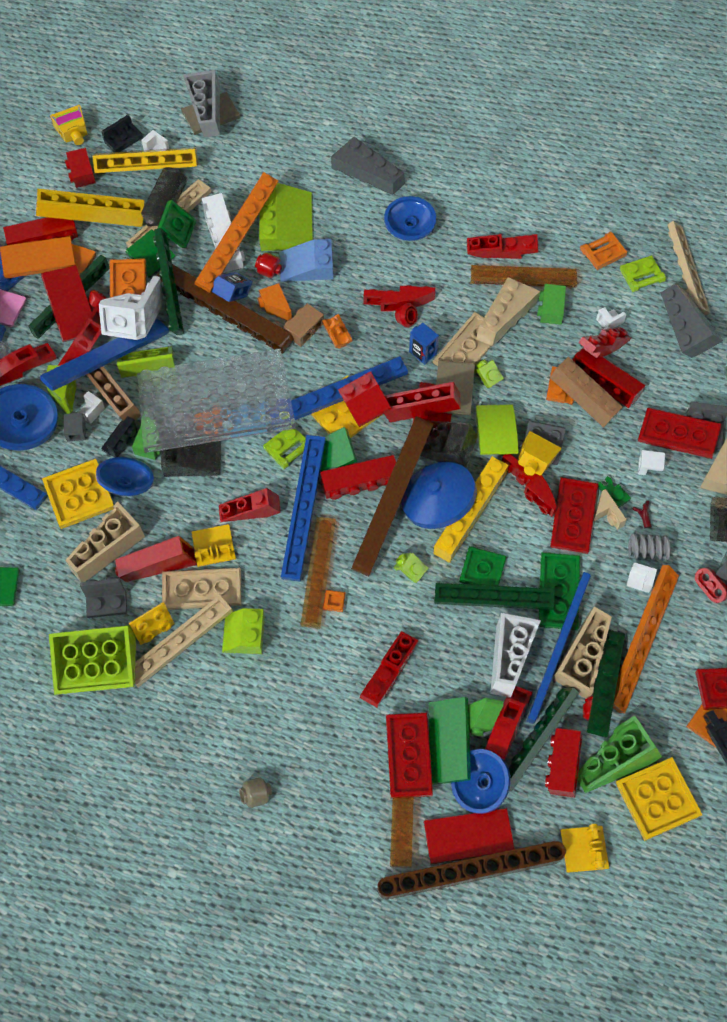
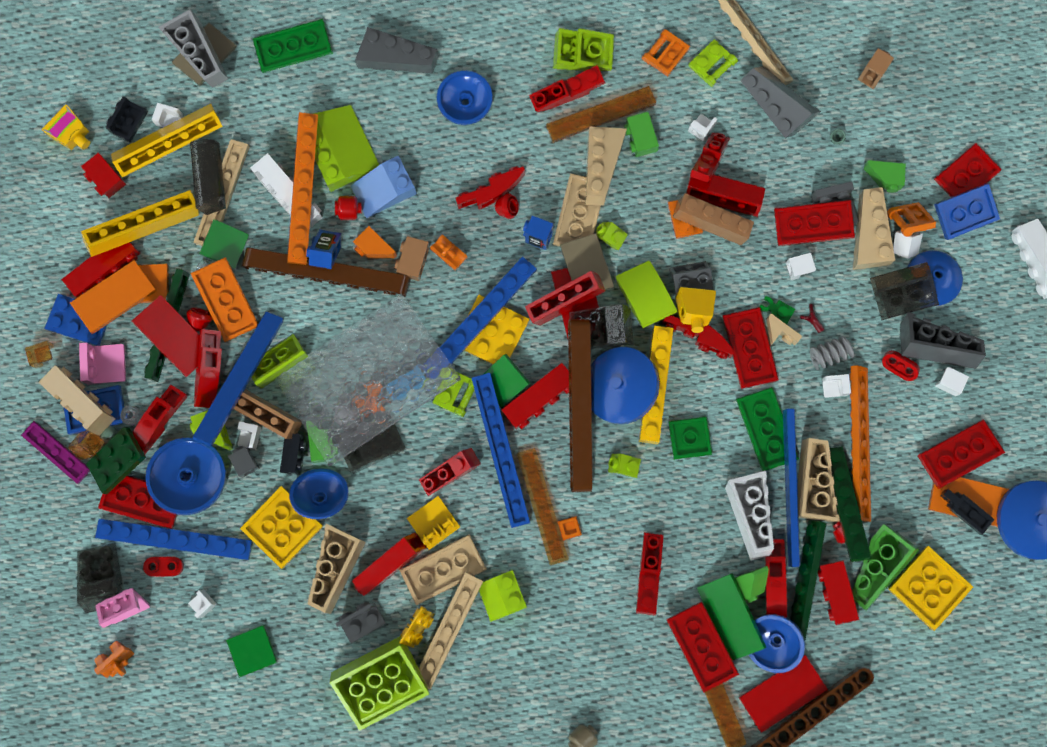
camera: 20 degrees left, 15 degrees up
white bracket [99,276,162,340] -> none
dark green plate [153,228,184,335] -> none
green tile [157,200,197,248] -> none
red slope [338,371,391,427] -> none
dark green plate [434,583,555,610] -> none
yellow hinge [560,824,609,873] -> none
none -> green tile [252,19,333,73]
none -> lime slope [553,28,614,71]

